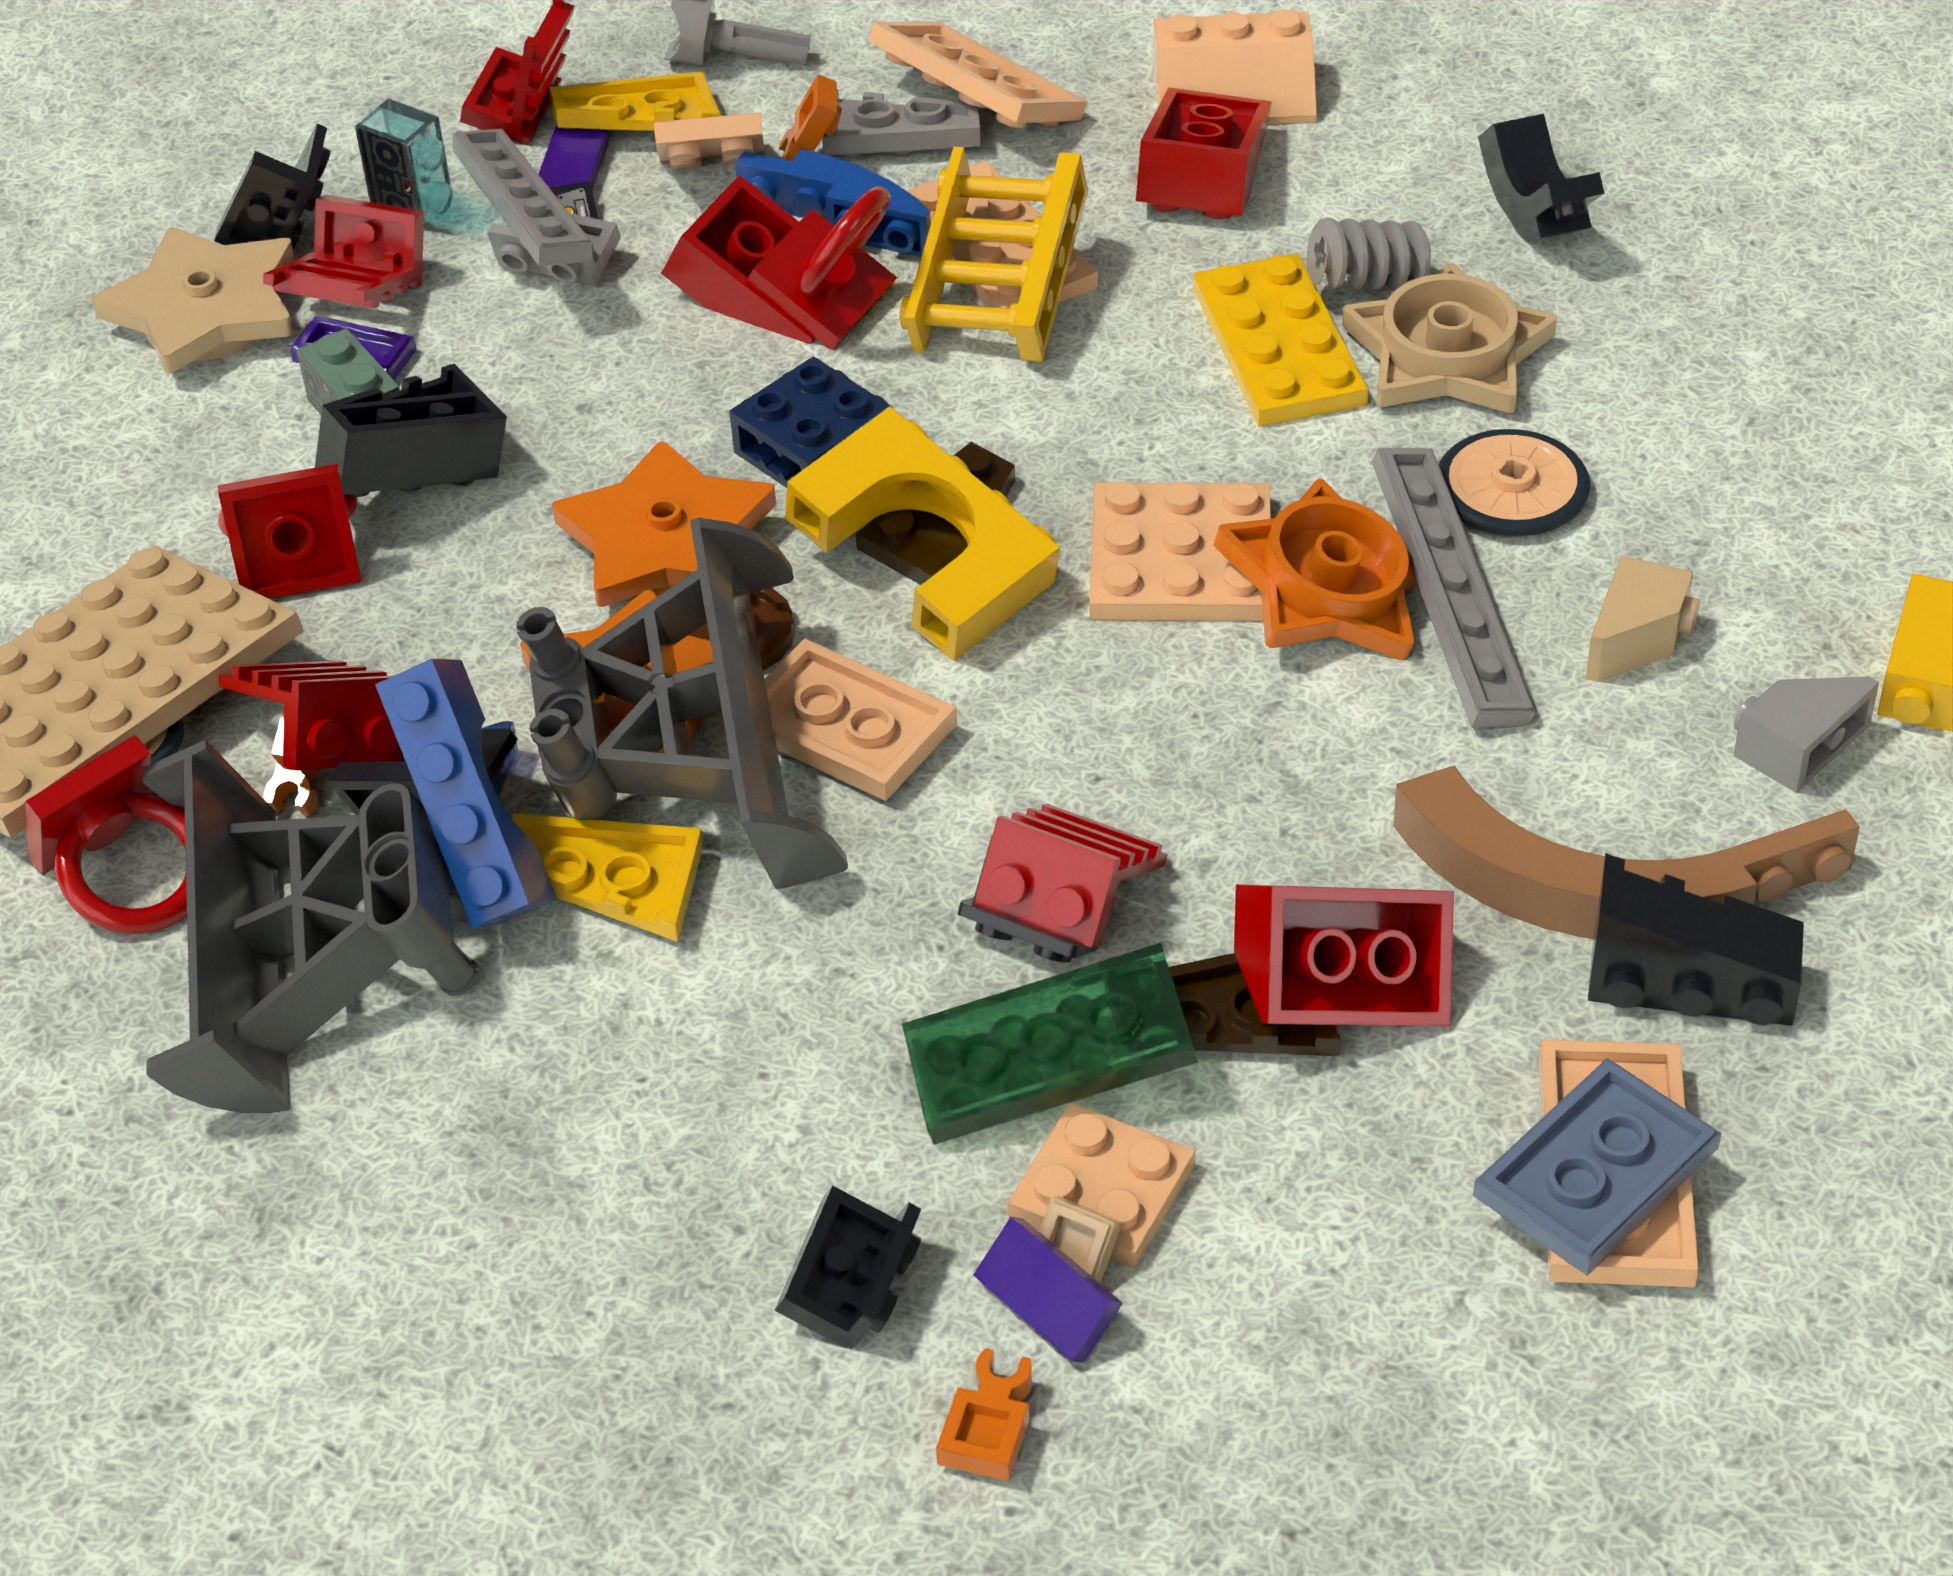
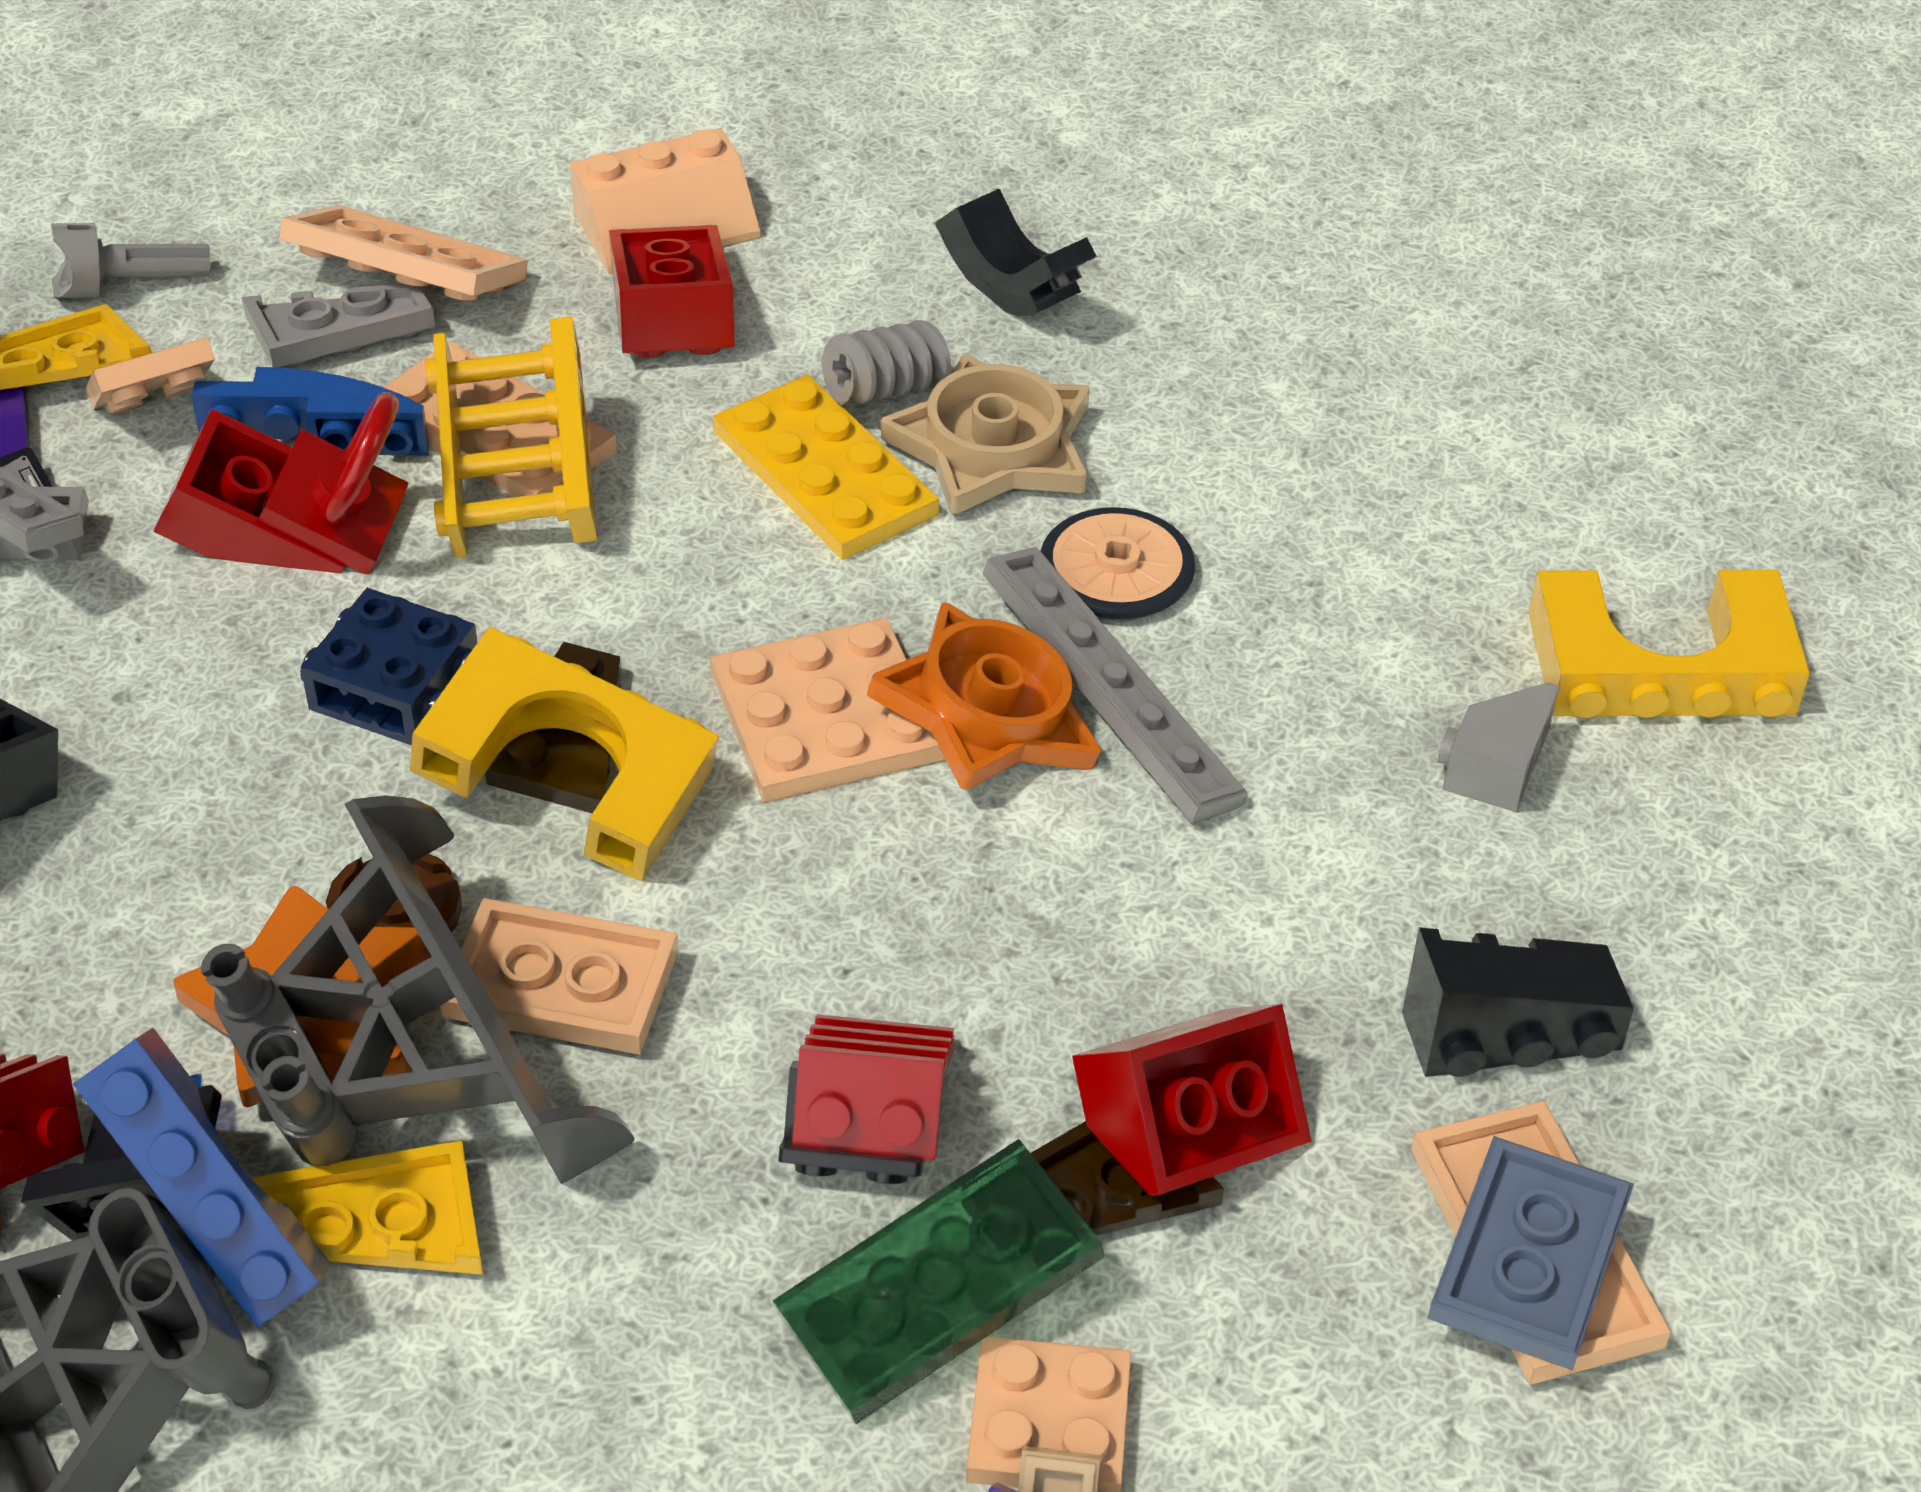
camera: 25 degrees left, 0 degrees up
orange plate [552,441,776,607] -> none
orange plate [779,74,842,161] -> none
medium nougat arch [1393,765,1860,939] -> none
tan slope [1586,556,1700,682] -> none

